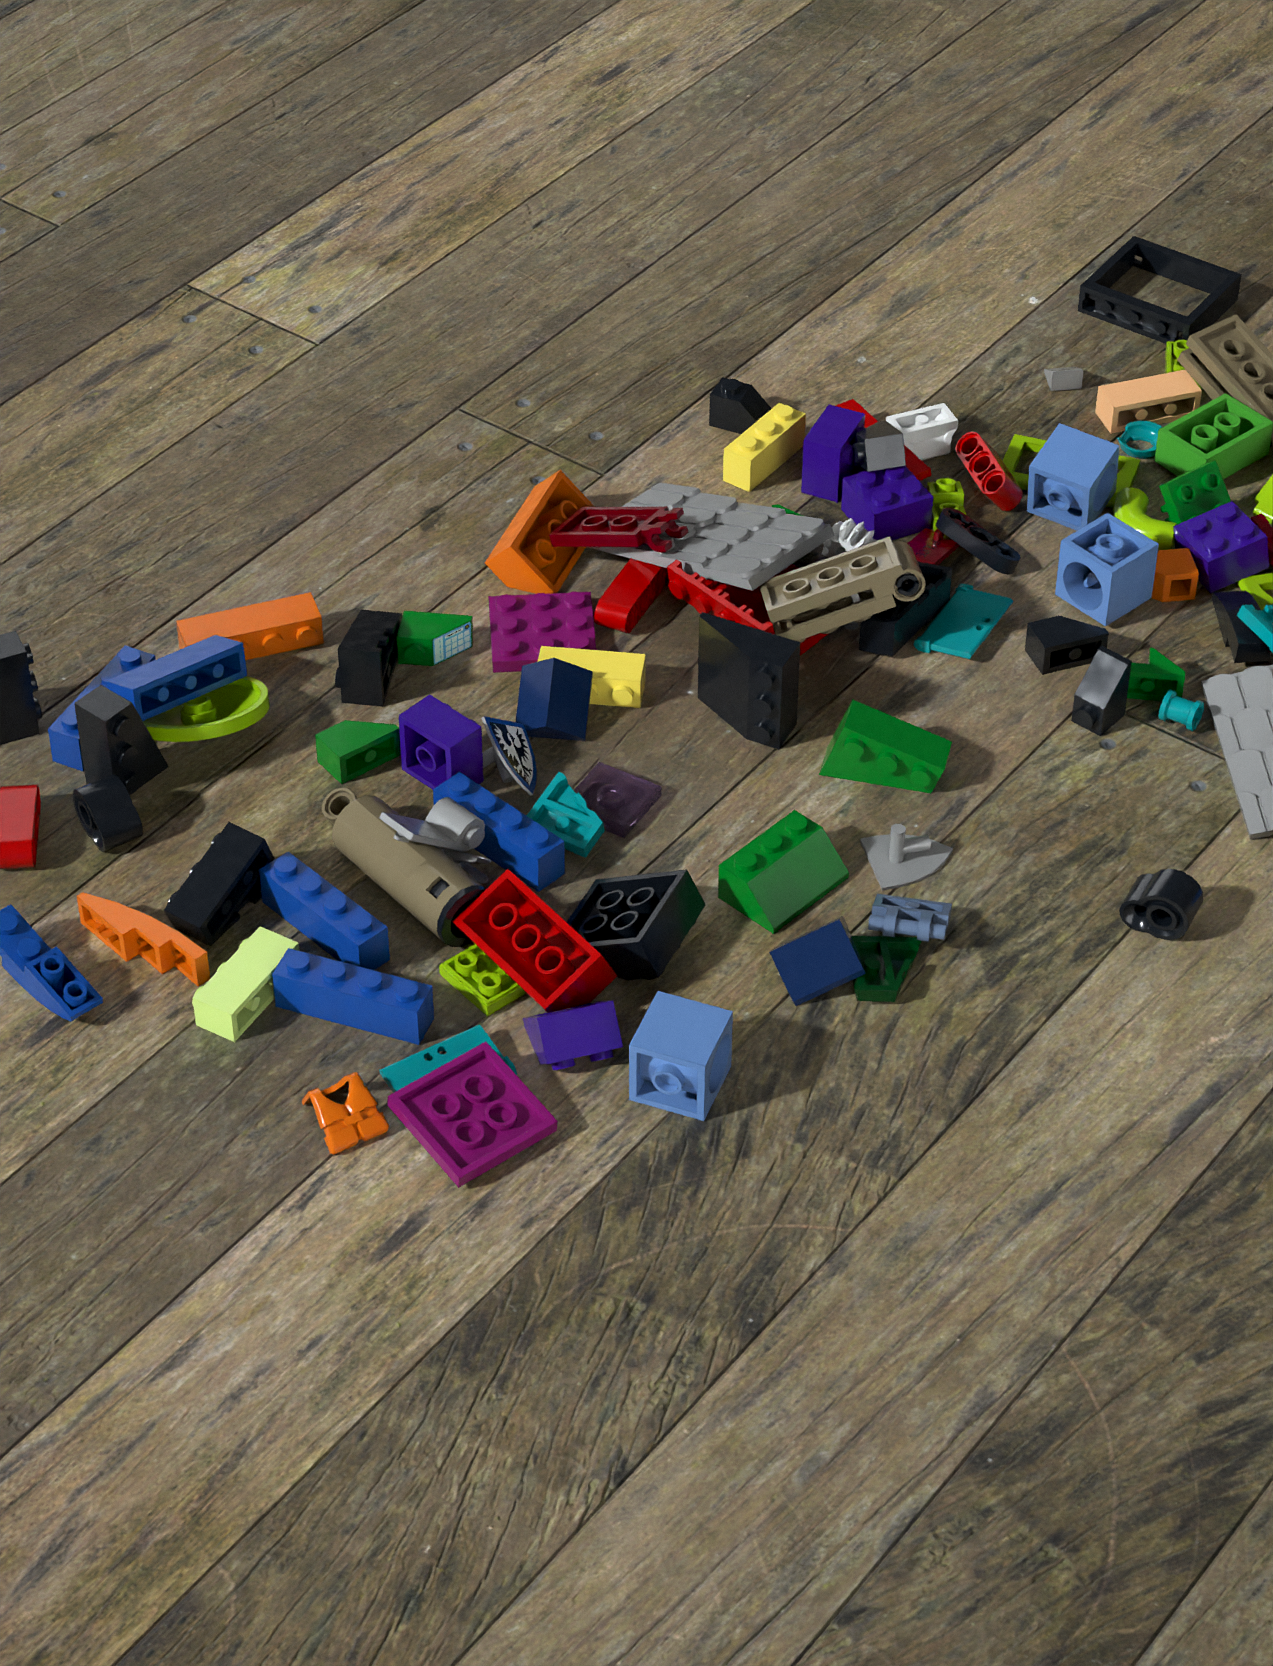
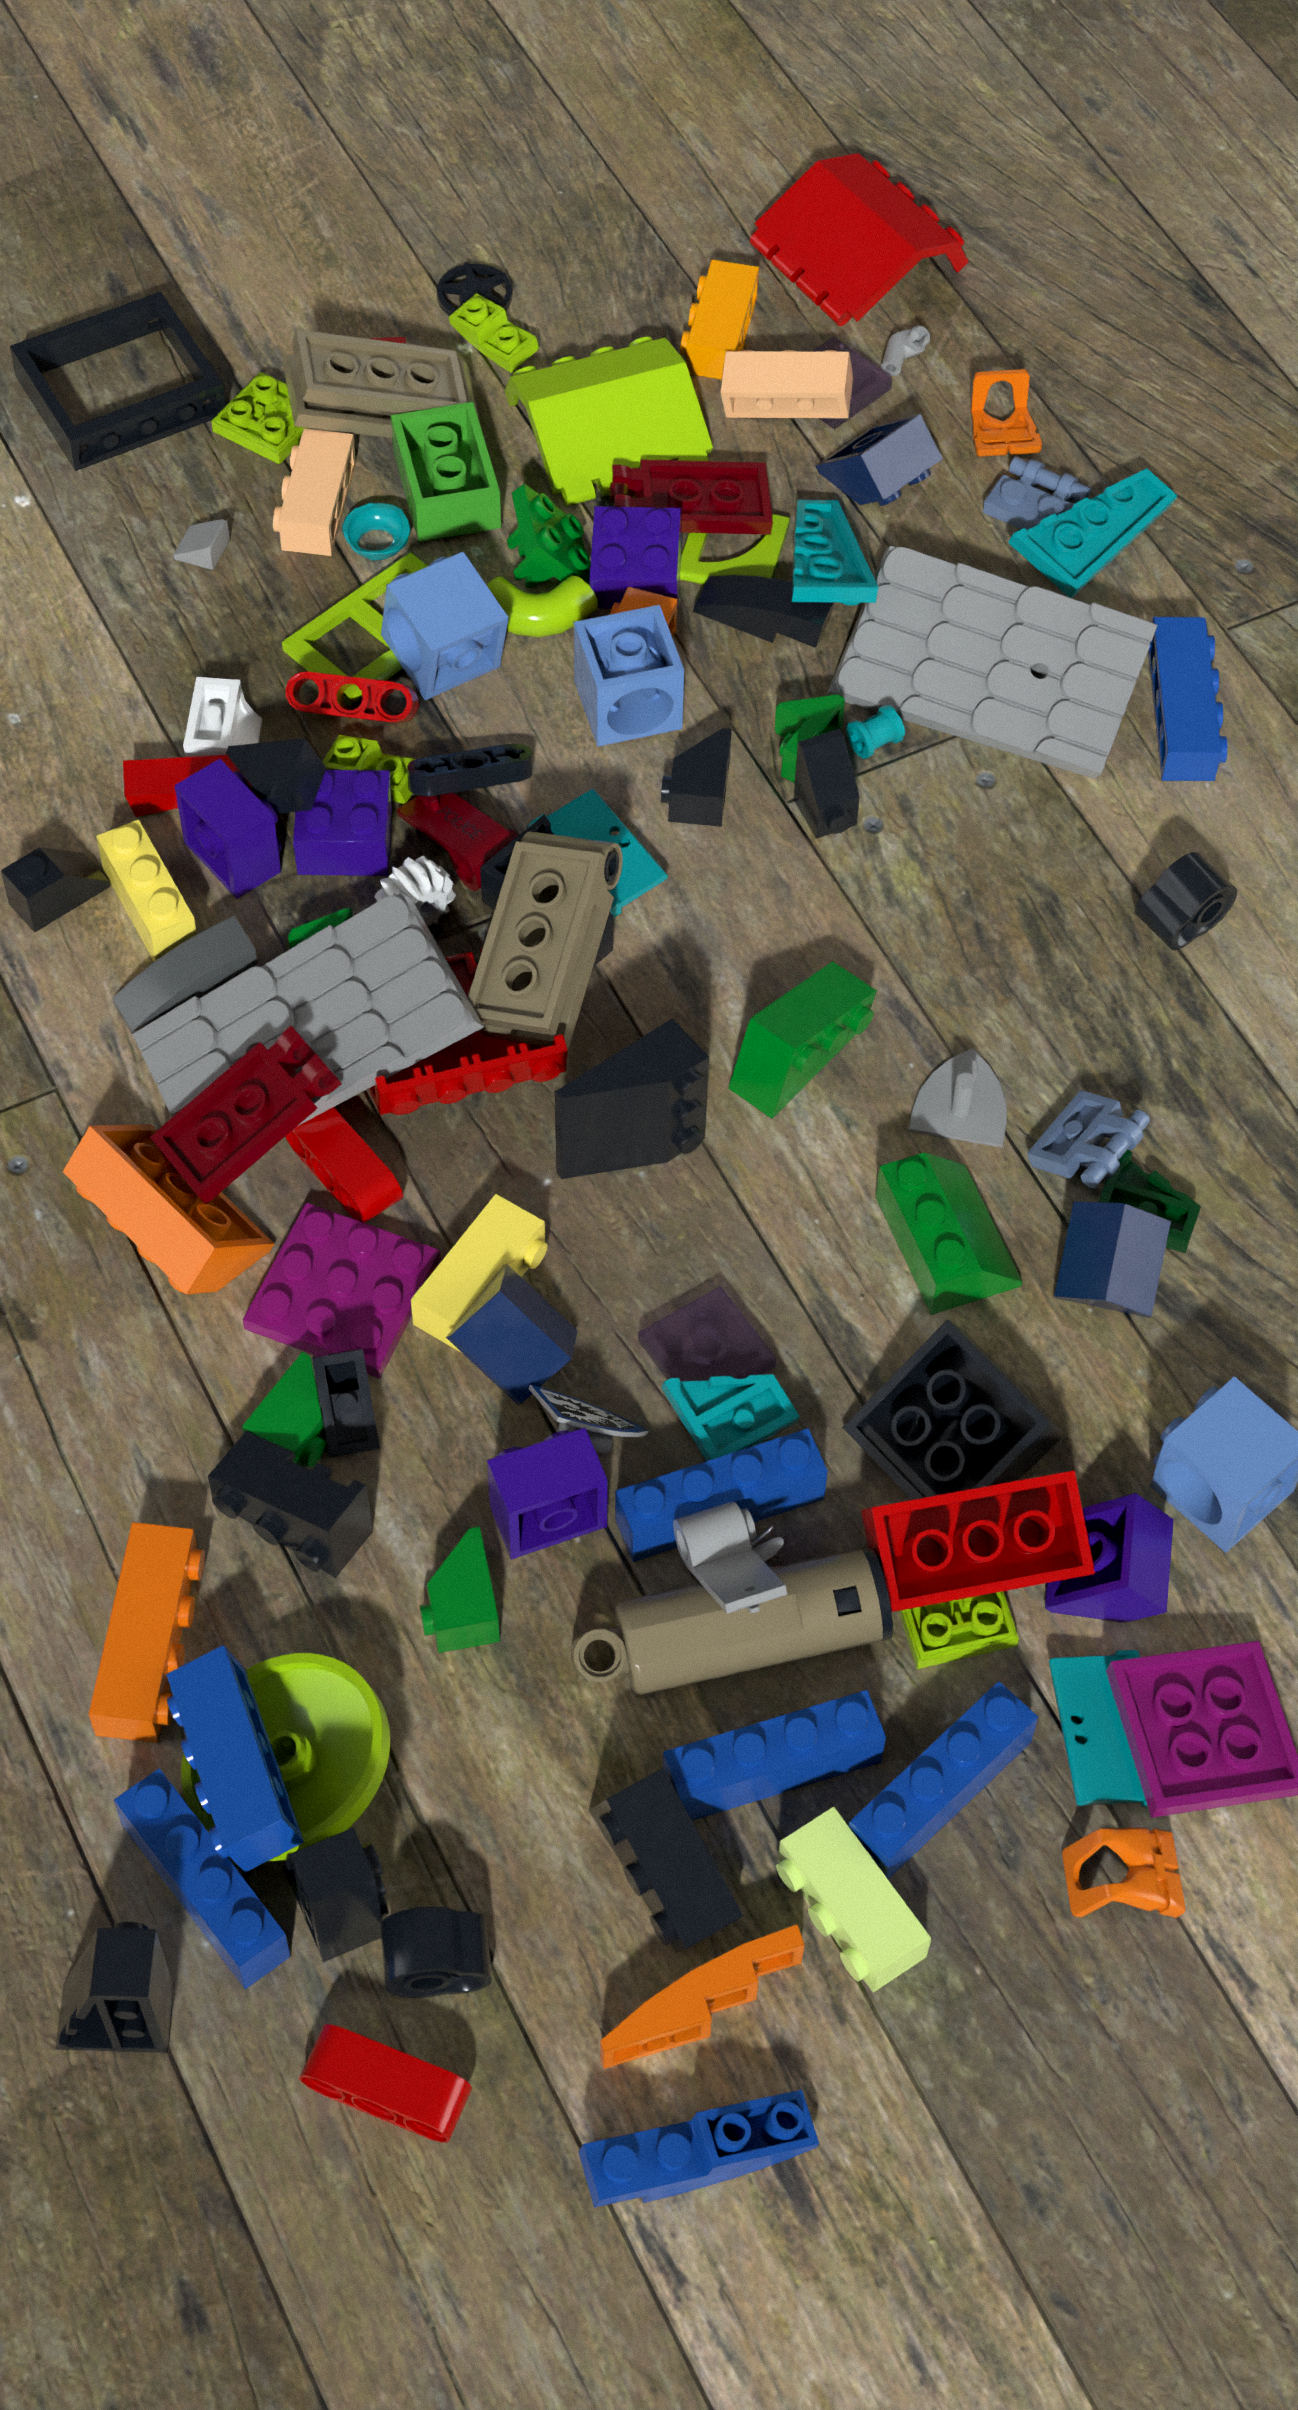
camera: 65 degrees left, 15 degrees up
none -> dark grey slope [113,916,258,1036]
none -> black slope [312,1348,380,1458]

